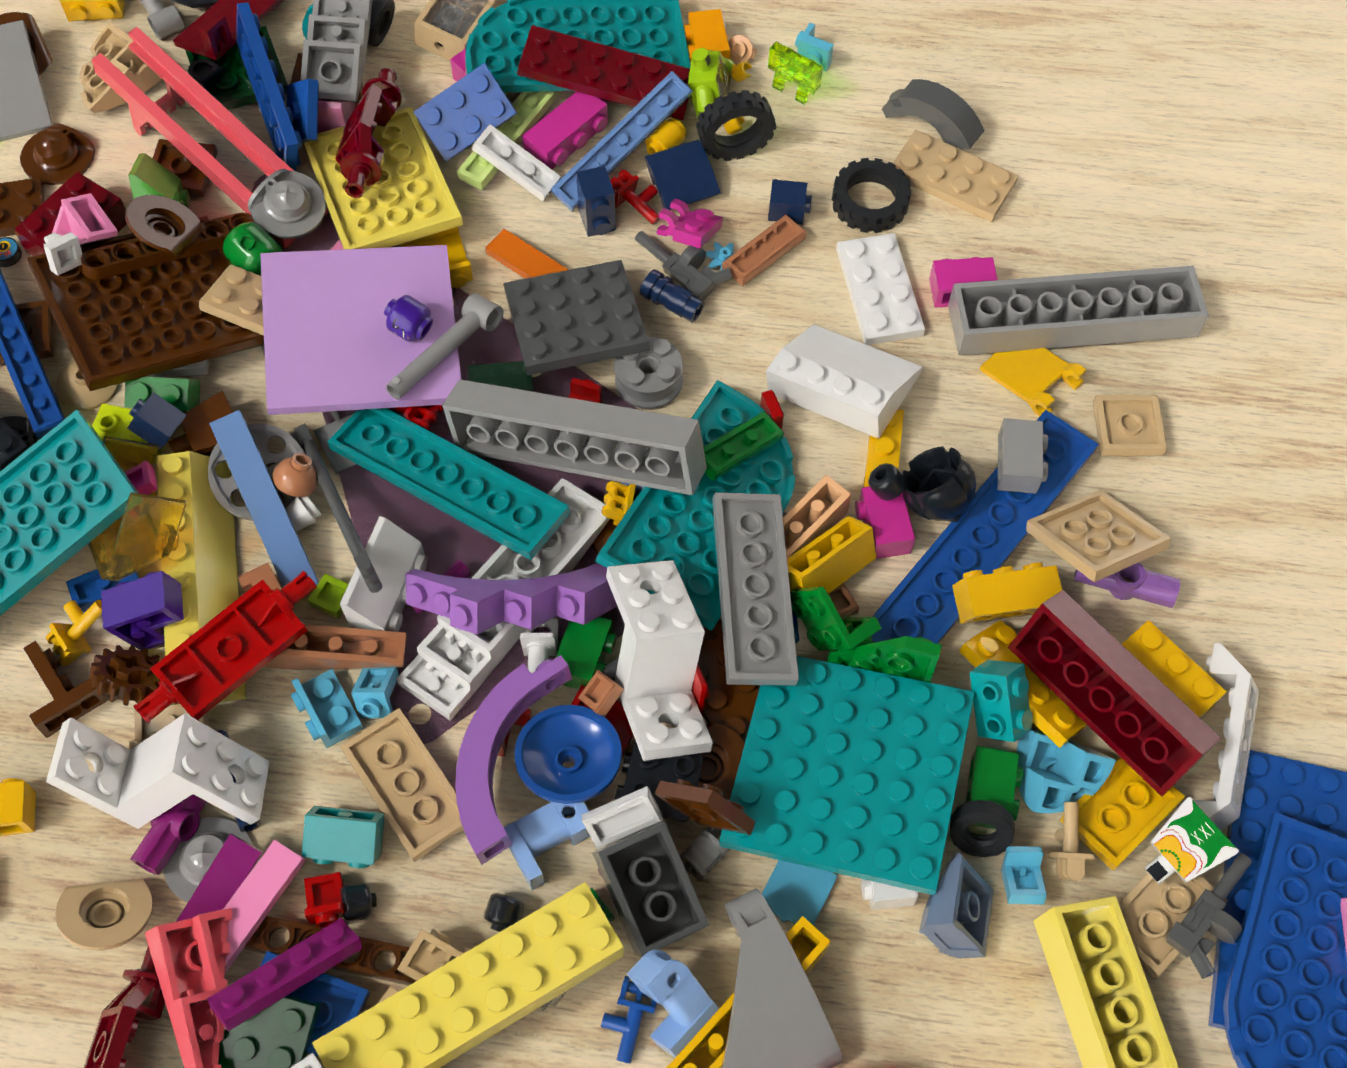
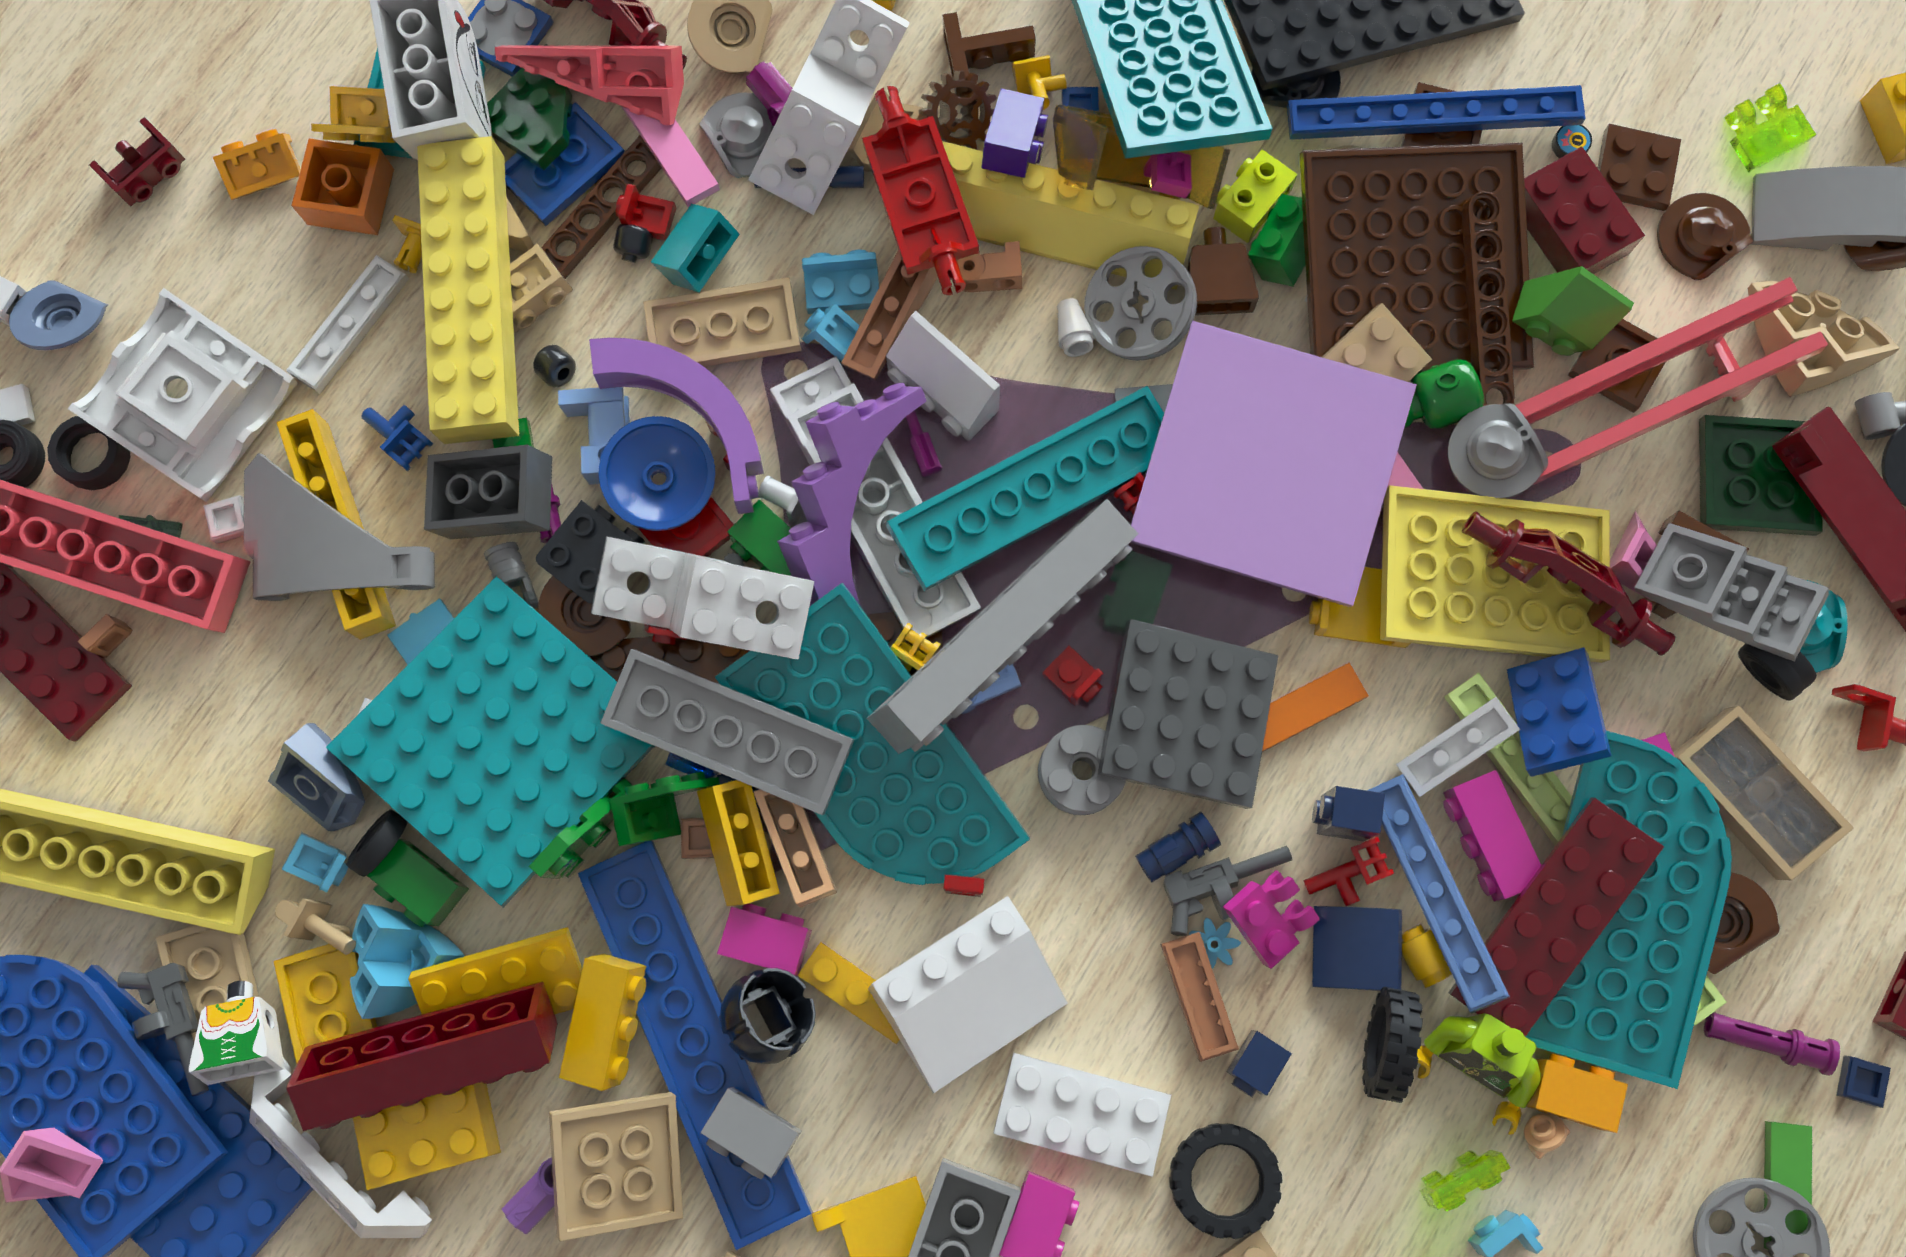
camera: 120 degrees right, 15 degrees up
white tile [44,232,82,276] -> none
bright pink slope [52,193,118,245] -> none
hat [125,195,202,257] -> none
dark blue brick [127,392,186,451] -> none
magenta tile [176,833,263,922] -> none
black tile [188,59,224,90] -> none
magenta plate [207,918,363,1031] -> none
medium blue tile [209,410,319,587] -> none
blue plate [236,2,302,172] -> none
nougat brick [271,453,317,497] -> none
blue plate [286,79,319,143] -> none
dark grey hinge [290,423,382,593] -> none
lime plate [307,574,349,619] -> none
dark purple head [384,295,433,342] -> none
light grey piece [386,293,504,400] -> none
nougat tile [578,670,624,717] -> none
white tile [582,786,663,849] -> none
light blue piece [627,949,719,1057] -> none
reddish brown plate [655,779,756,835] -> none
green tile [703,411,785,481] -> none
black piece [868,463,906,501] -> none
teal brick [969,660,1033,742] -> none

